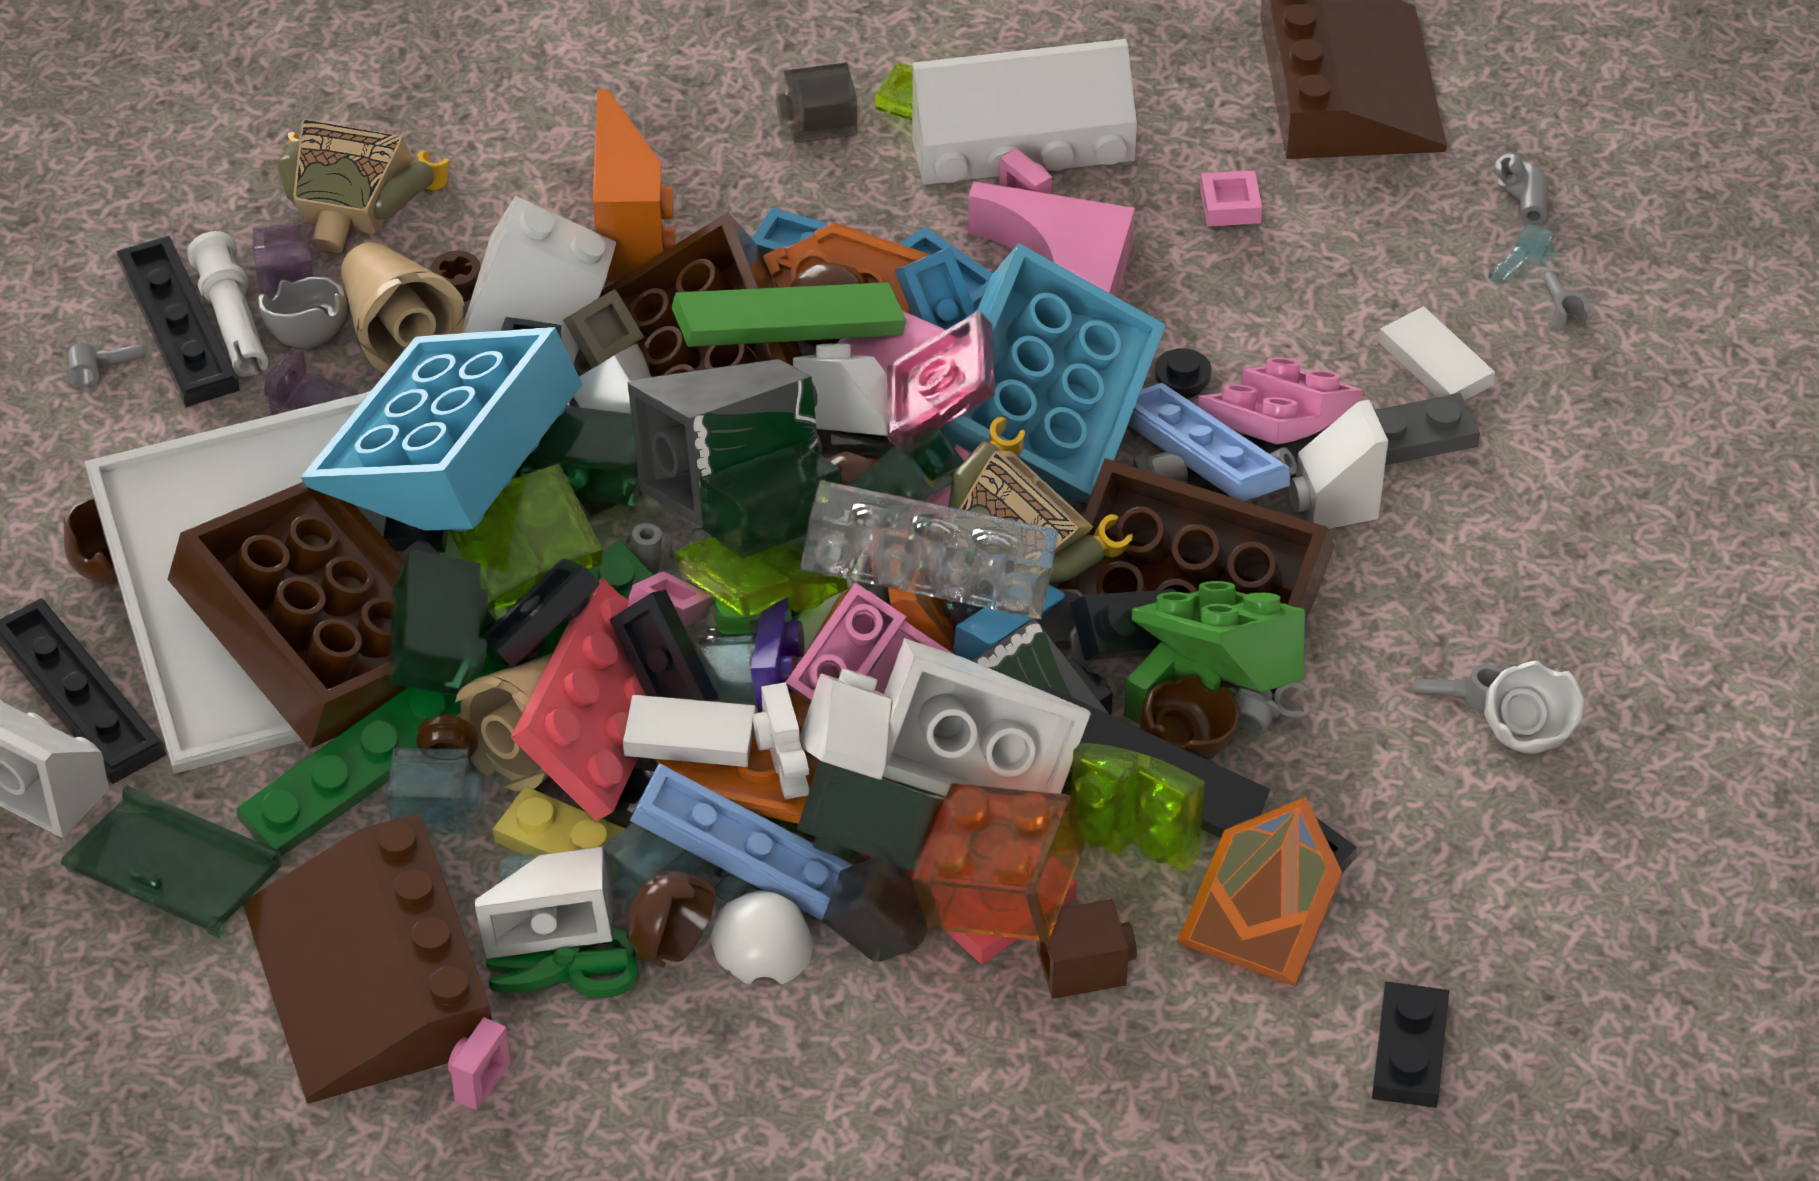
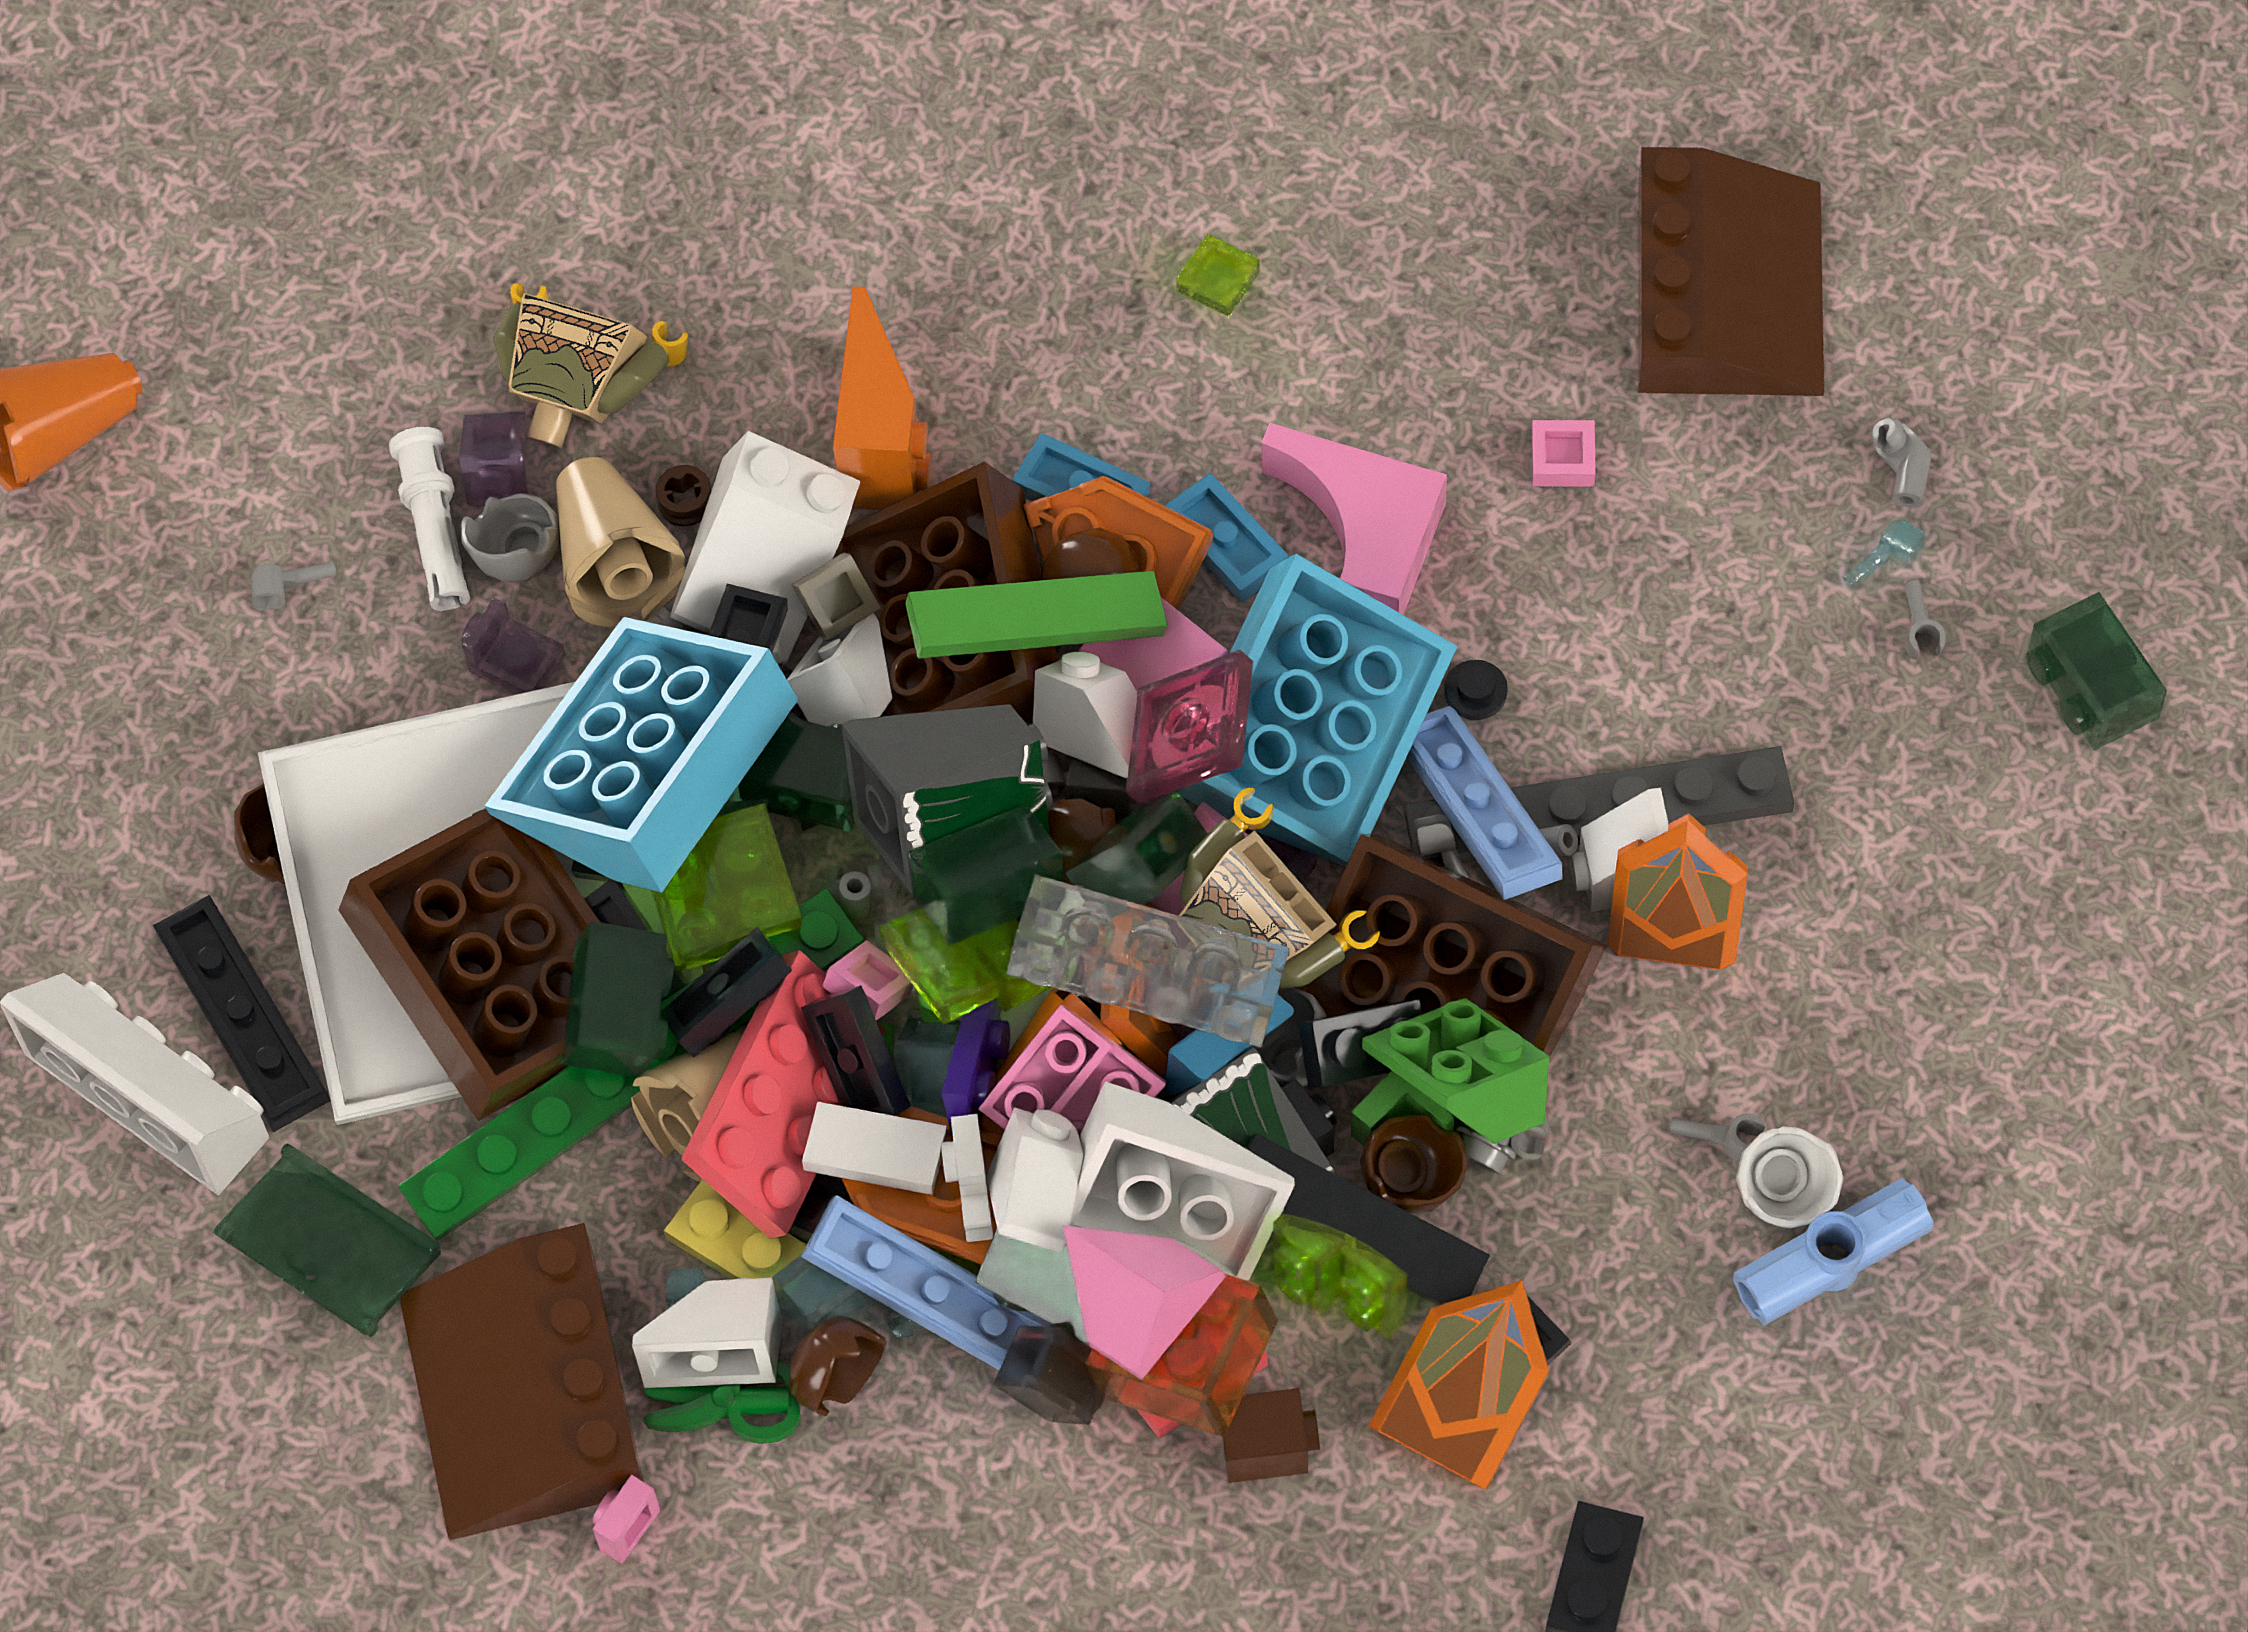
camera: 10 degrees right, 15 degrees up
black tile [116,236,240,407] -> none
clear light blue brick [387,748,482,834] -> none
reddish brown plate [416,714,479,770] -> none
white hair [710,891,815,985] -> none
clear smoke brick [776,62,857,144] -> none
dark azure plate [895,247,976,343] -> none
white slope [912,39,1137,185] -> none
bright pink plate [999,148,1053,194] -> none
bright pink slope [1198,358,1363,445] -> none
white tile [1378,306,1495,401] -> none
none -> bright pink slope [1063,1225,1226,1380]
none -> tile [1607,814,1749,970]
none -> light blue piece [1733,1177,1934,1326]
none -> clear green brick [2026,592,2167,751]

